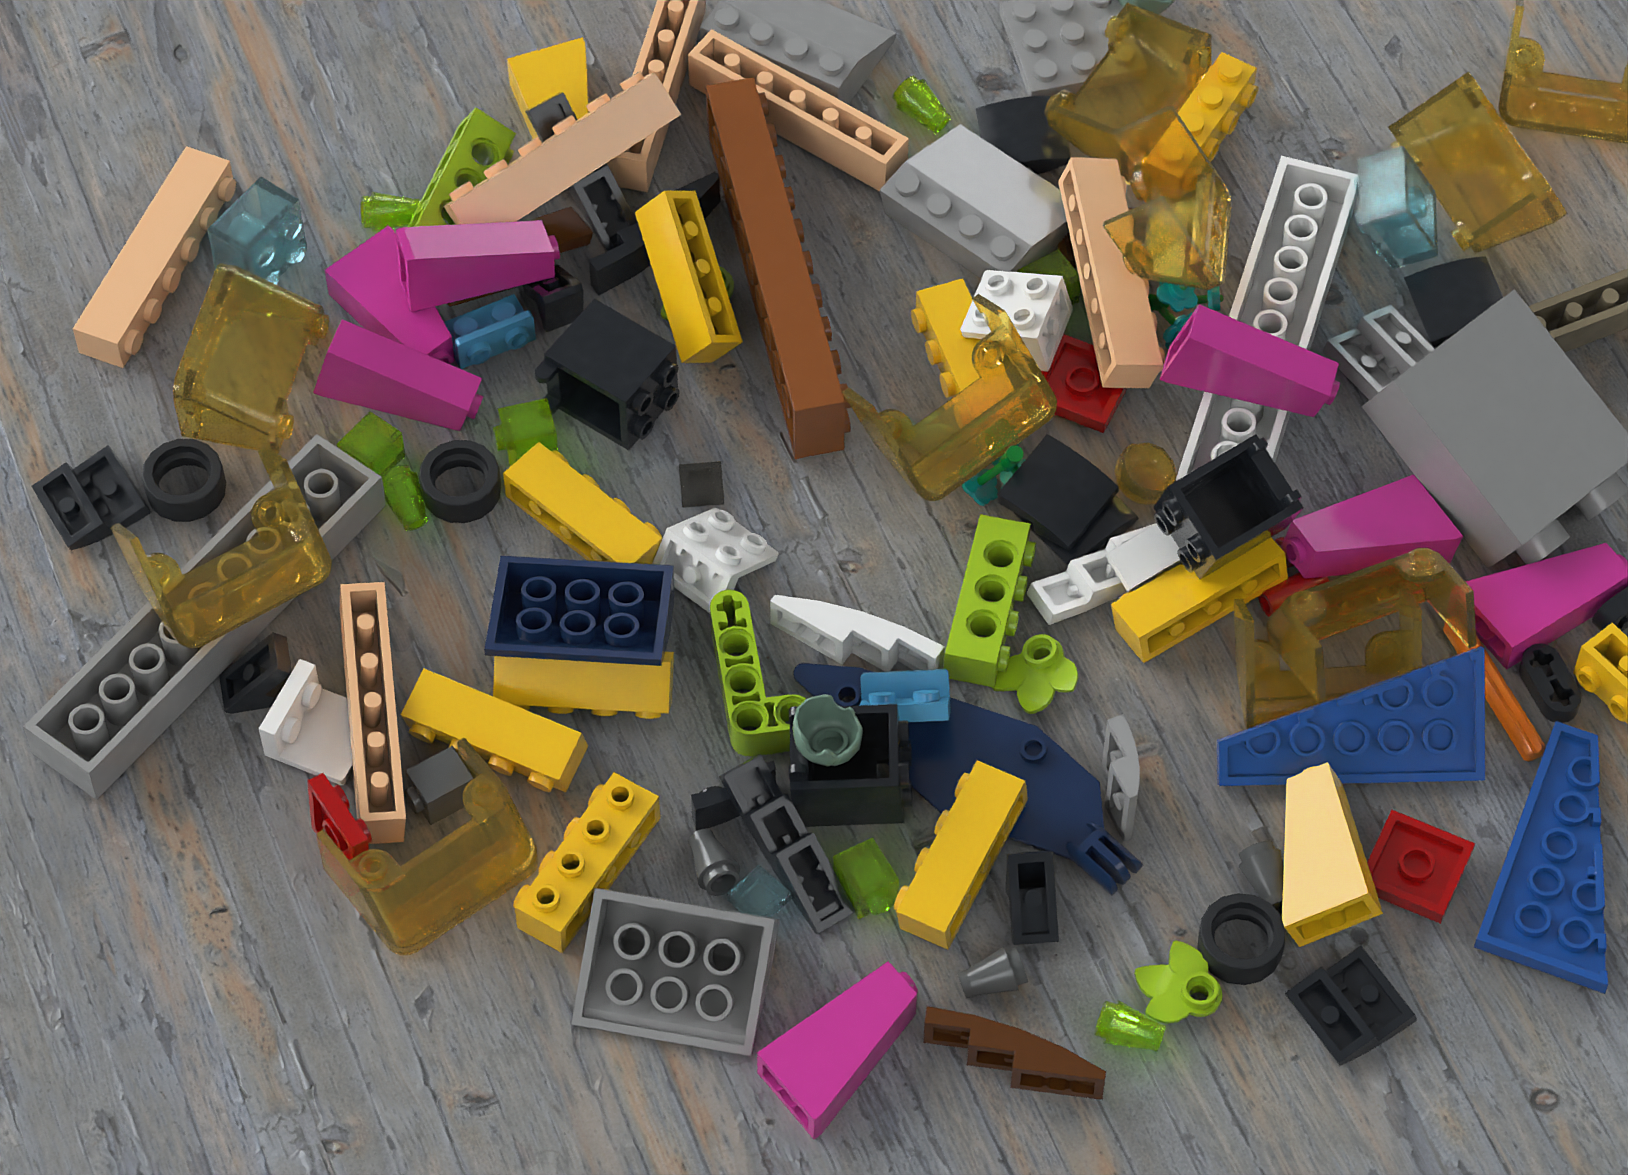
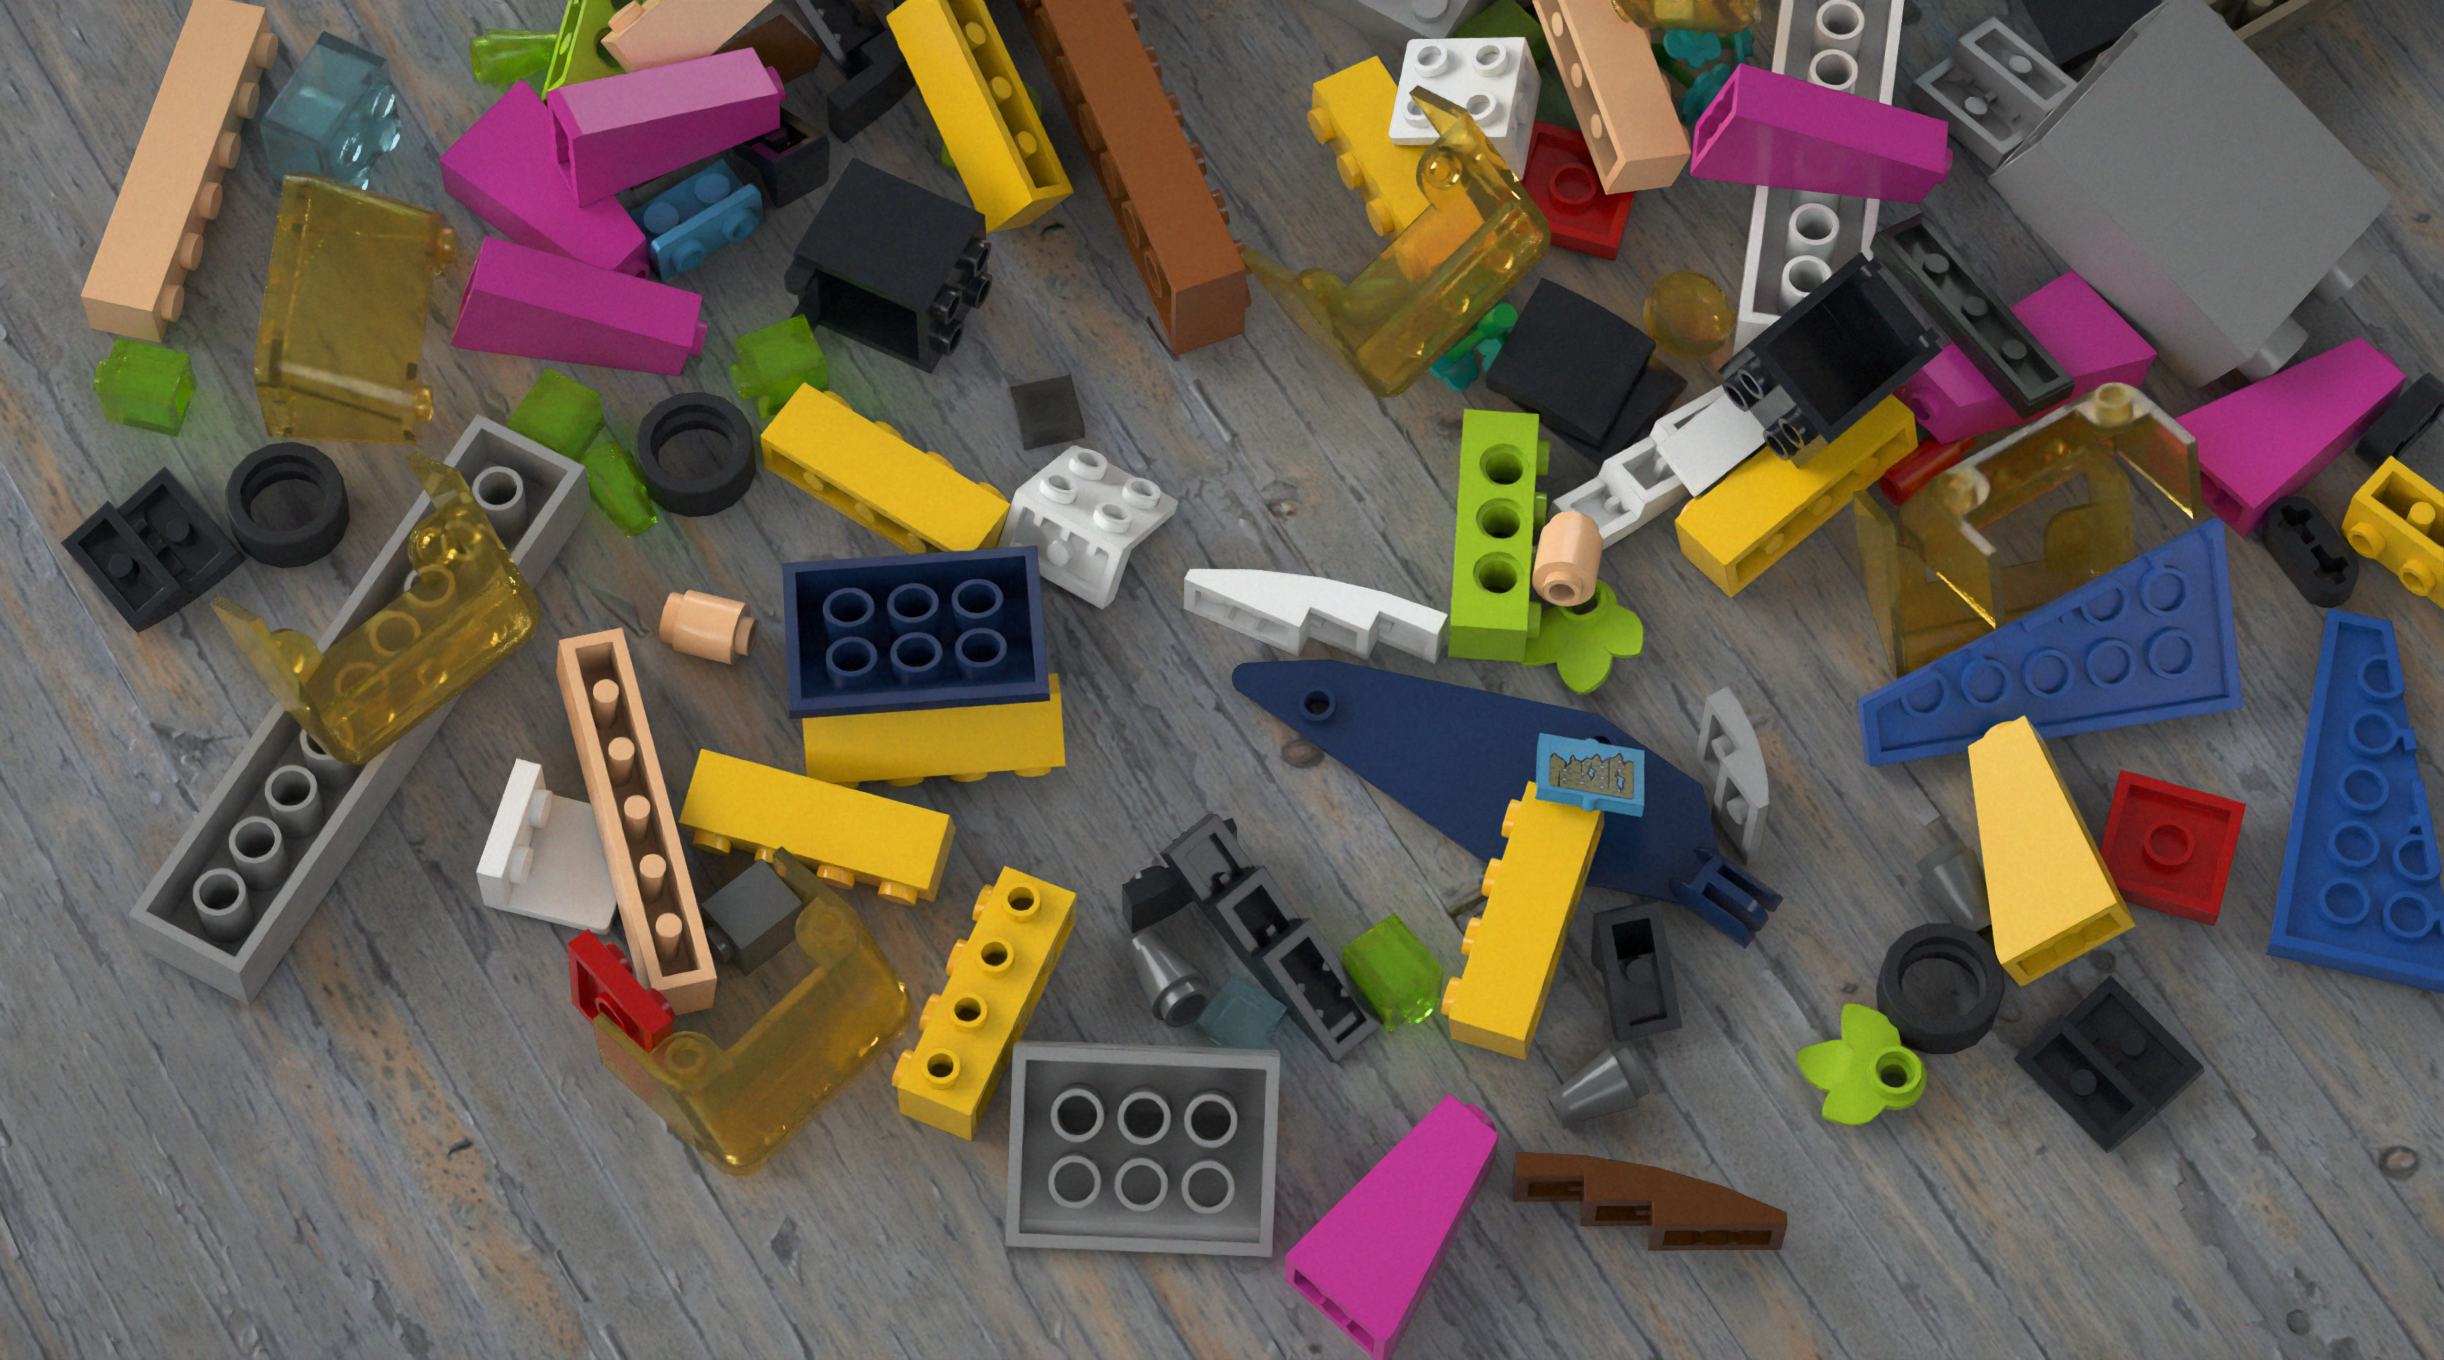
camera: 10 degrees left, 5 degrees up
black slope [219,632,292,714] -> none
lime beam [710,590,806,757] -> none
black container [789,704,912,827] -> none
sand green hair [793,694,863,767] -> none
dark azure bracket [859,669,951,722] -> none
clear neon green cone [1094,1000,1166,1052] -> none
orange axle [1443,614,1546,762] -> none
none -> clear neon green brick [93,337,198,437]
none -> light nougat brick [659,590,758,665]
none -> light nougat brick [1532,511,1603,606]
none -> dark azure piece [1535,733,1645,817]
none -> pearl dark grey tile [1870,212,2076,420]

